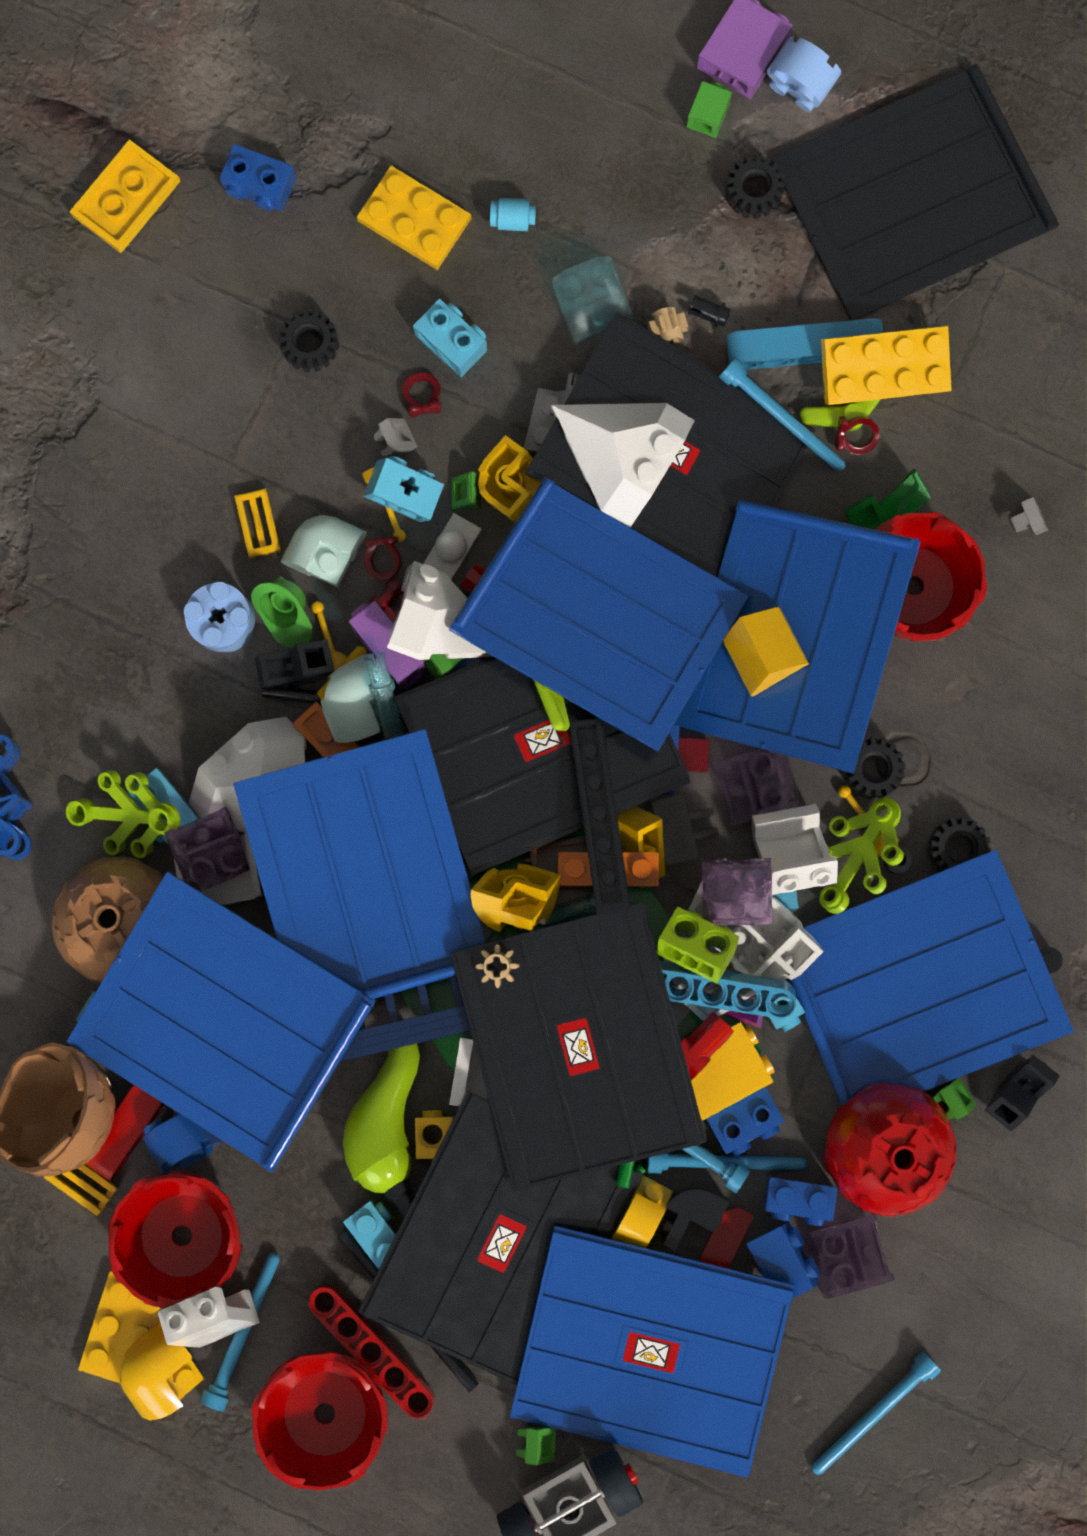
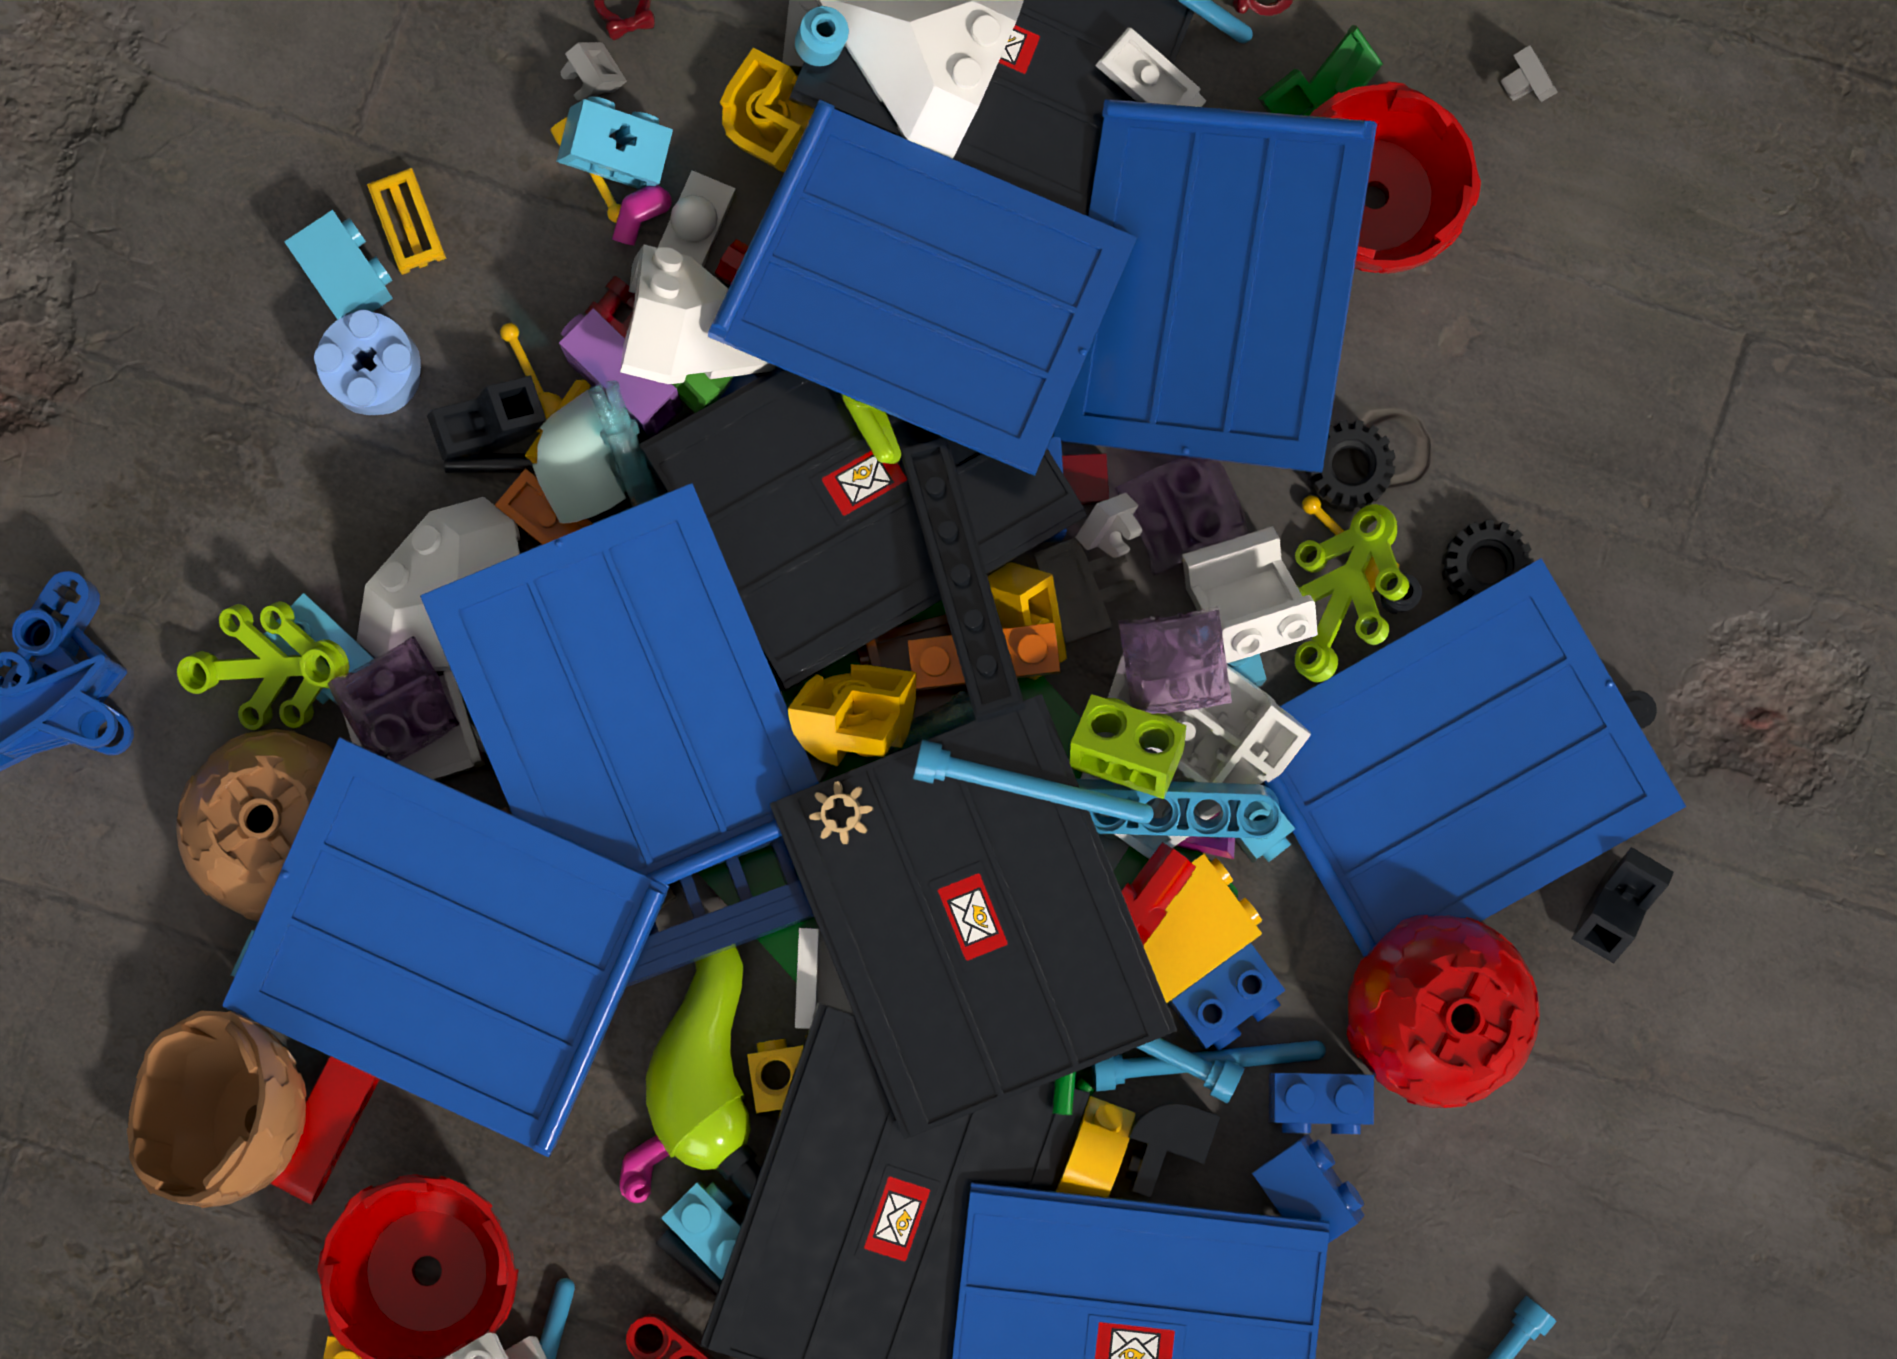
camera: 15 degrees left, 0 degrees up
yellow tile [43,1164,119,1216] -> none
blue brick [143,1110,222,1175] -> none
bright green piece [251,576,313,648] -> none
light aqua brick [280,515,367,588] -> none
dark red piece [364,536,402,581] -> none
bright green slope [451,471,481,510] -> none
red piece [698,1207,755,1268] -> none
yellow slope [723,607,809,697] -> none
clear purple slope [806,1214,895,1299] -> none
bright green tile [933,1077,977,1120] -> none
none -> medium azure brick [284,210,393,320]
none -> dark pink arm [612,185,672,246]
none -> dark pink arm [619,1135,669,1203]
none -> medium azure brick [795,6,849,66]
none -> dark azure piece [913,740,1154,824]
none -> light grey tile [1075,493,1142,558]
none -> white hinge [1096,27,1206,107]

